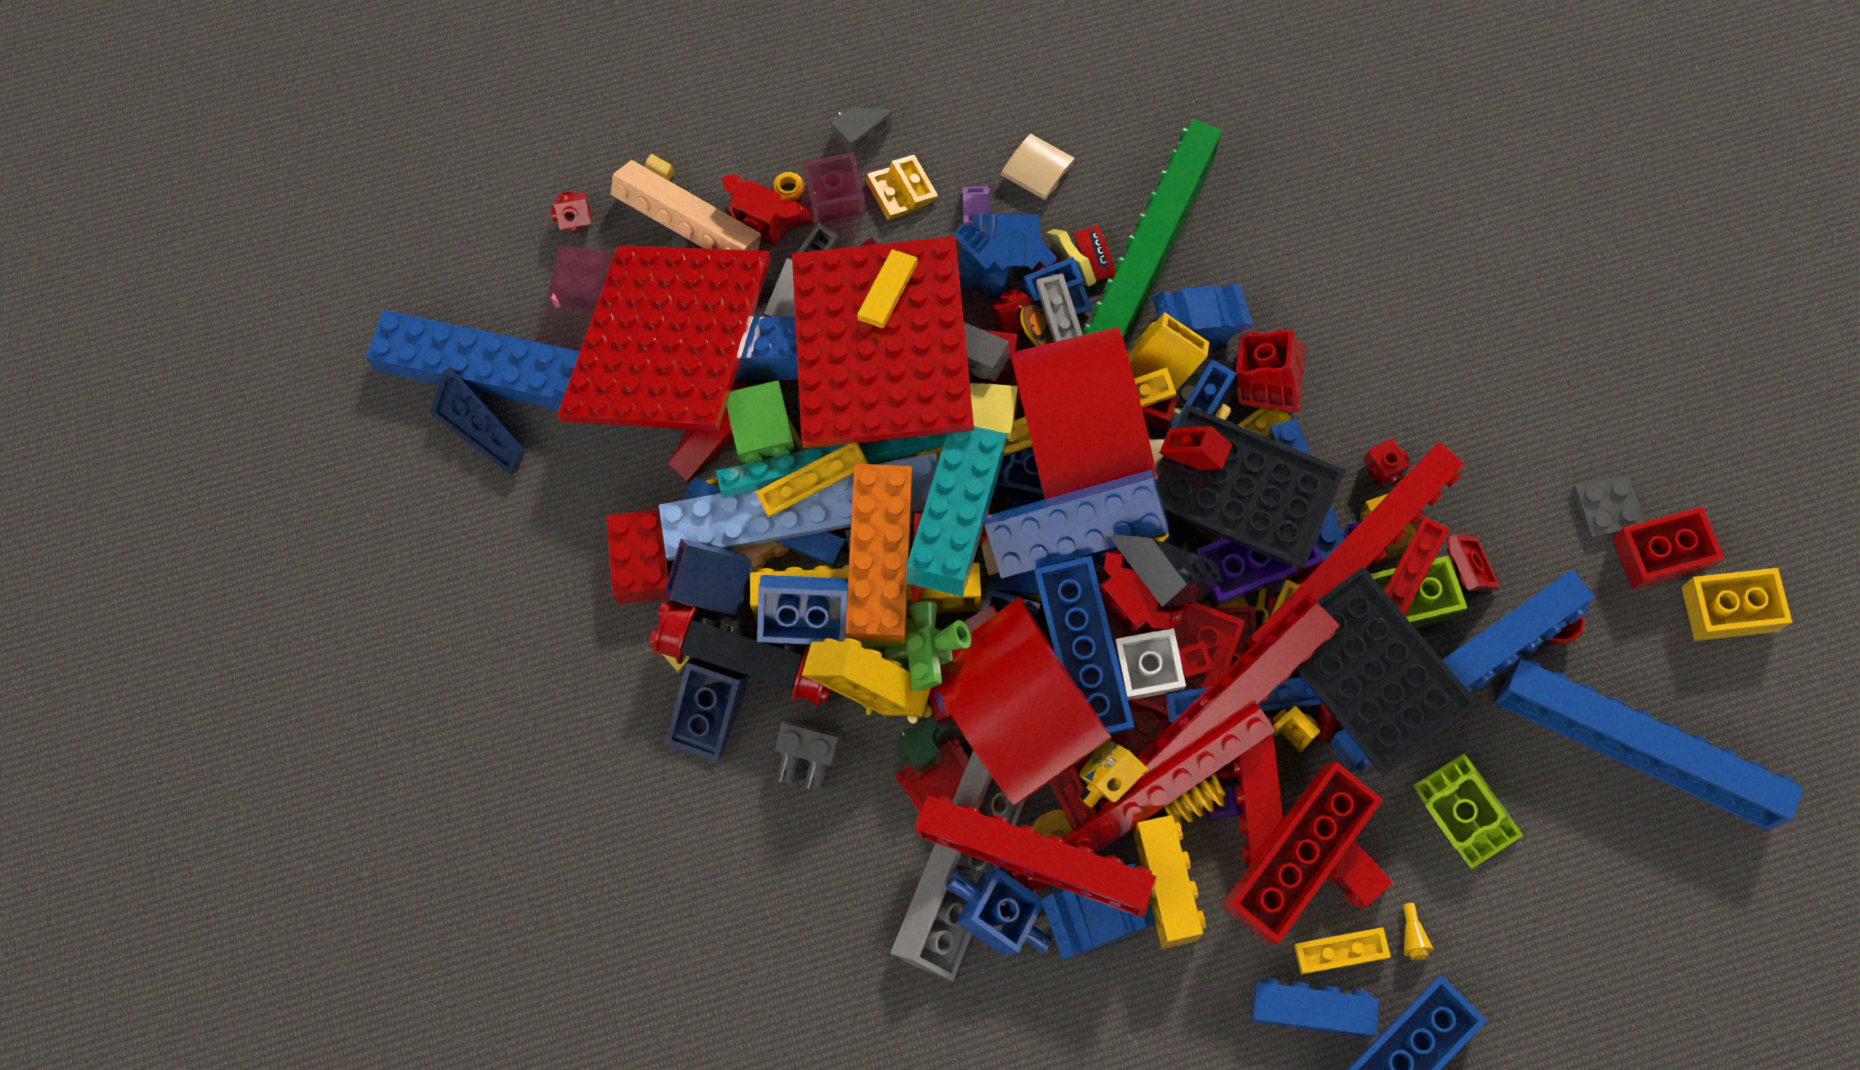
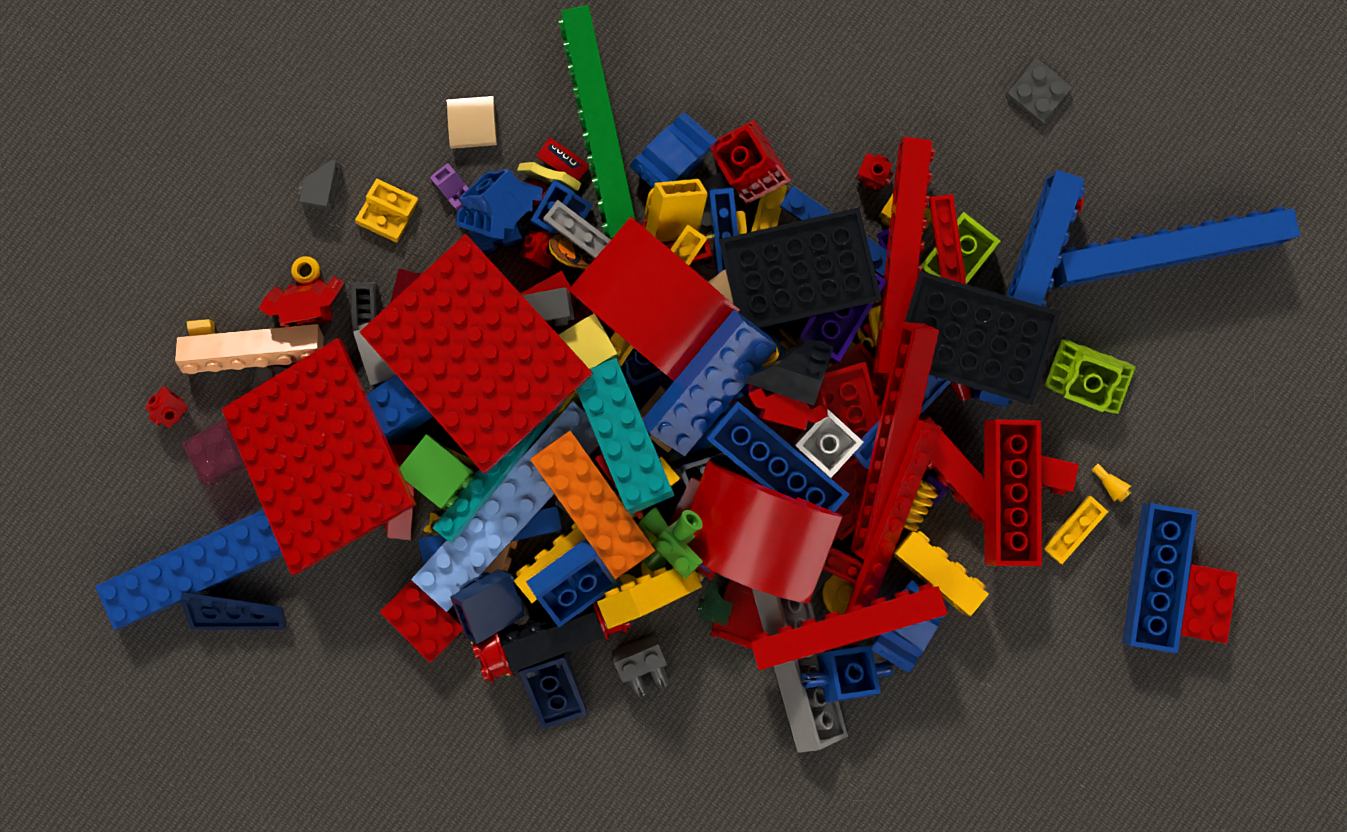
camera: 40 degrees left, 15 degrees up
yellow tile [755,443,868,517] -> none
clear pink brick [802,152,866,223] -> none
yellow tile [857,249,918,328] -> none
yellow torso [1078,740,1148,809] -> none
red slope [1159,426,1232,470] -> none
red plate [1178,641,1214,679] -> none
blue brick [1250,978,1379,1038] -> none
yellow bracket [1272,705,1320,754] -> none
red plate [1445,534,1500,592] -> none
red brick [1612,506,1724,590] -> none
yellow brick [1681,568,1792,641] -> none

